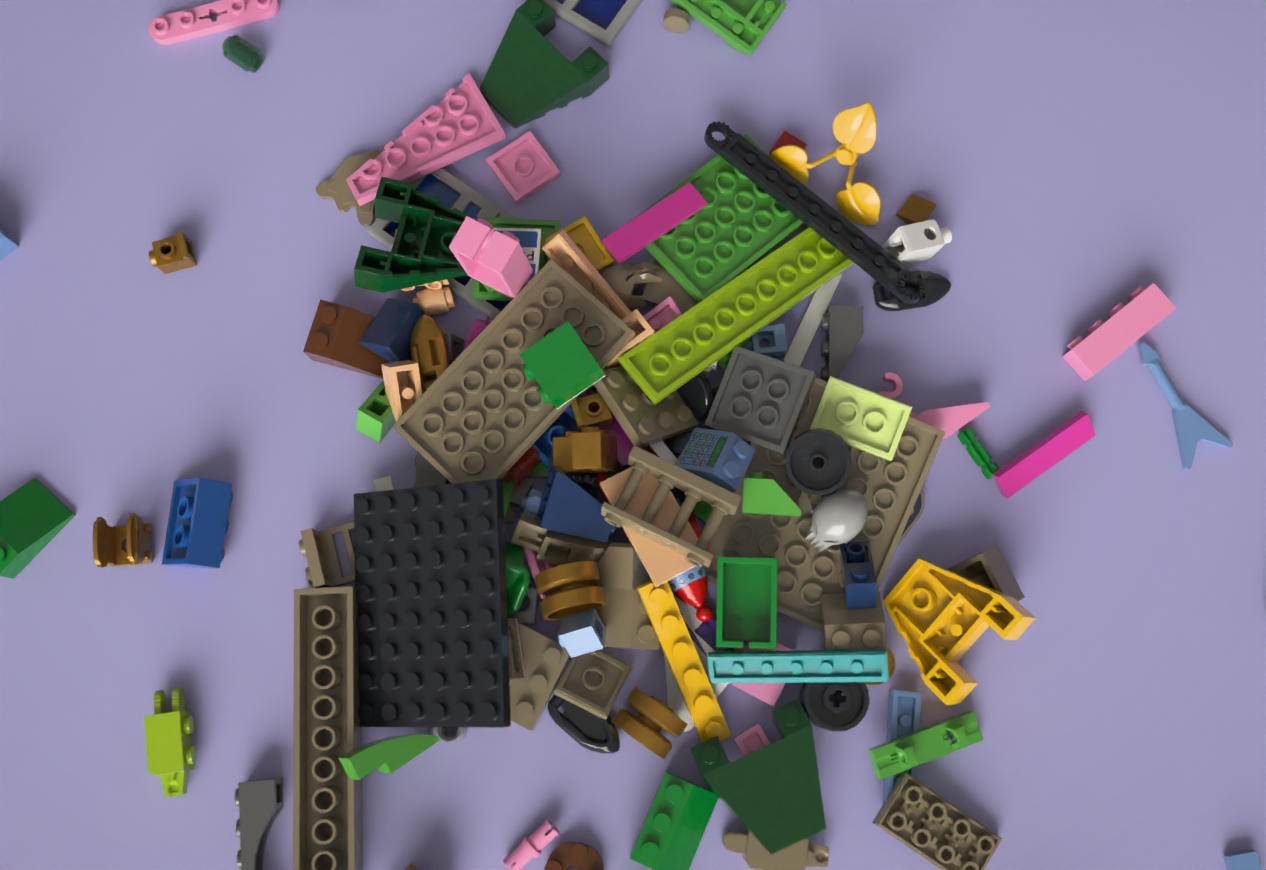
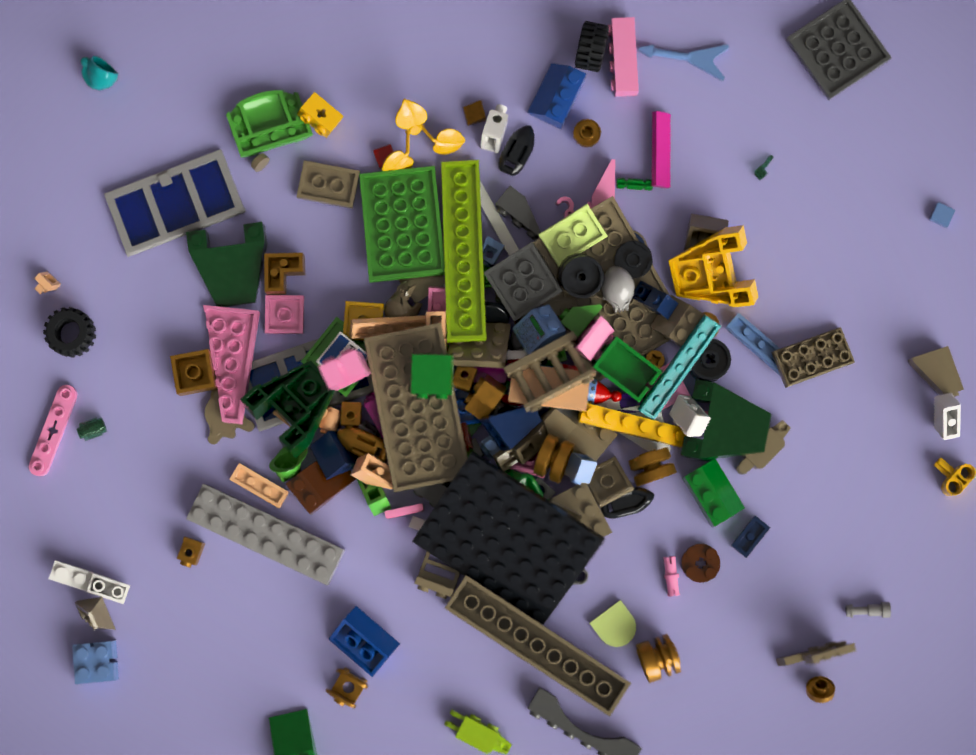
camera: 55 degrees left, 5 degrees up
bright green slope [339,734,440,780] -> none
dark pink tile [602,182,707,264] -> none
black plate [704,121,926,304] -> none
bright green hinge [867,711,983,780] -> none
none -> white slope [49,560,130,604]
none -> dark tan slope [75,597,116,630]
none -> pearl gold brick [170,349,217,396]
none -> light grey brick [186,484,345,585]
none -> light nougat plate [229,463,289,509]
none -> pearl gold brick [264,253,305,295]
none -> bright green piece [269,447,308,482]
none -> dark tan plate [296,160,360,209]
none -> yellow brick [297,92,344,138]
none -> pearl gold brick [341,402,362,428]
none -> bright pink tile [384,503,424,519]
none -> blue slope [527,63,586,129]
none -> pearl gold plate [573,119,601,148]
none -> black tyre [575,21,609,72]
none -> bright pink slope [575,316,614,362]
none -> yellowish green tile [589,600,636,647]
none -> black tile [614,240,653,279]
none -> pearl gold wheel [645,350,665,368]
none -> white brick [669,395,711,437]
none -> clear green hand [754,155,774,180]

